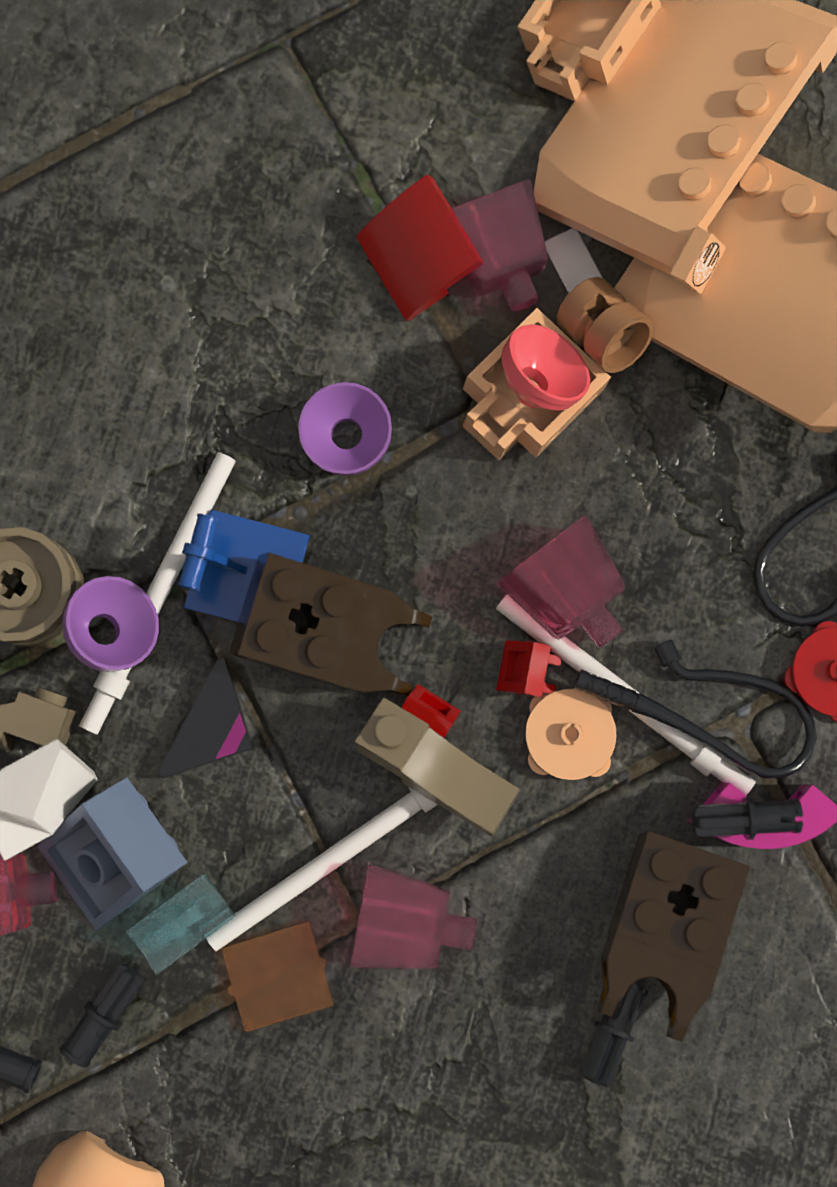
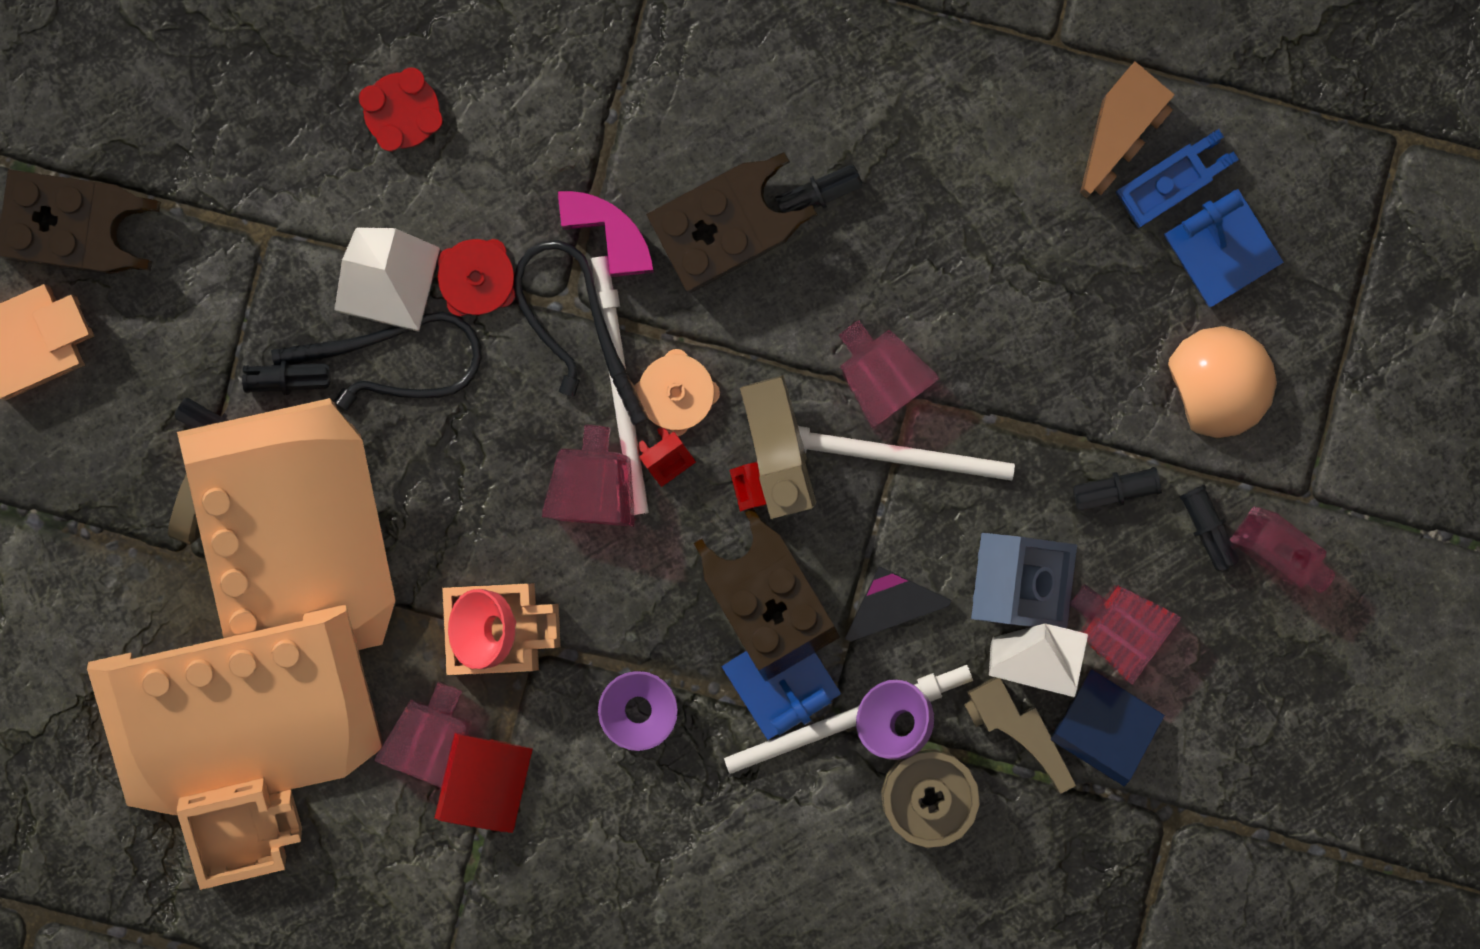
camera: 145 degrees left, 5 degrees up
clear light blue hips [126,874,236,975] -> none
clear orange piece [221,921,334,1033] -> none
white sticker [543,228,602,293] -> none
medium nougat wheel [557,277,653,373] -> none
light nougat tile [670,226,726,294] -> none
black axle [692,797,803,840] -> none

